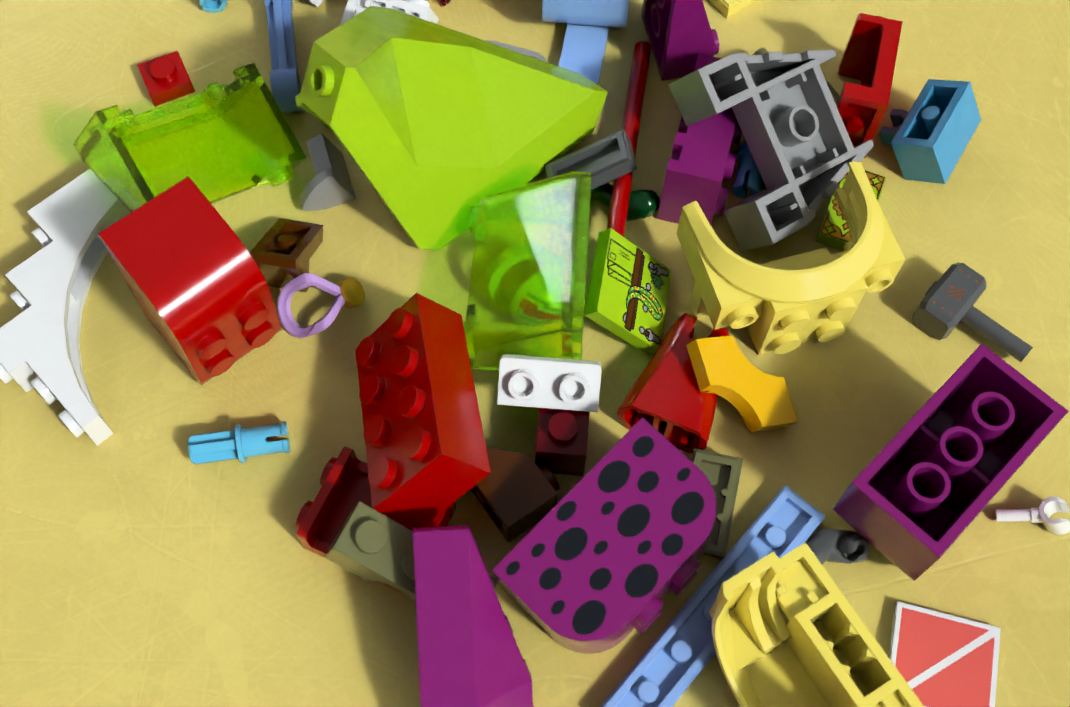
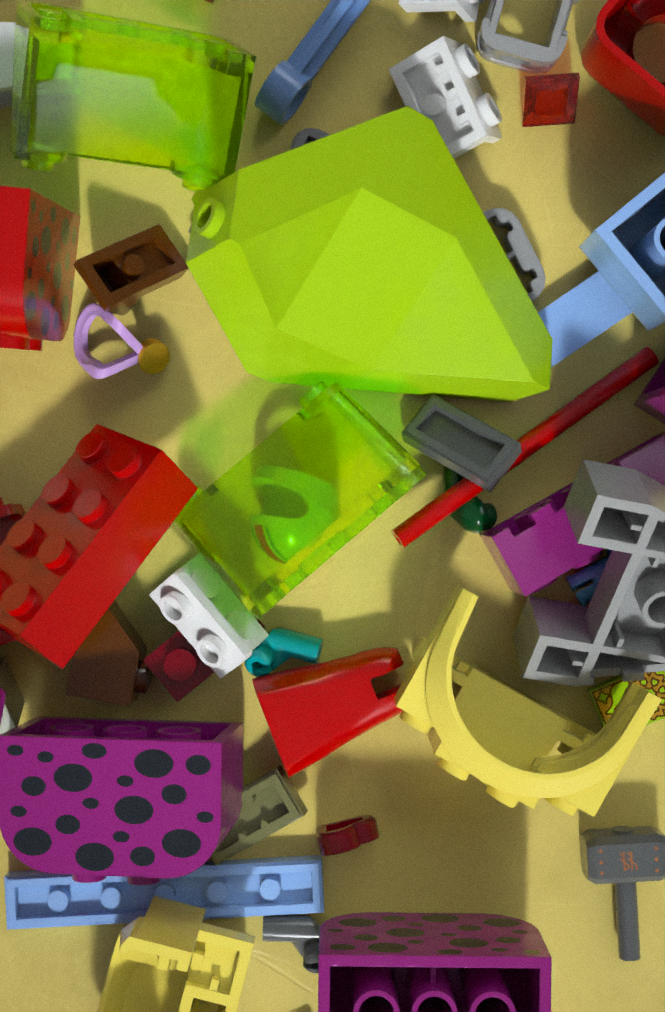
camera: 50 degrees right, 25 degrees up
lime tile [585,228,672,355] -> none
yellow tile [686,335,798,432] -> none
none -> teal arm [244,627,323,677]
none -> dark red tile [316,815,380,856]

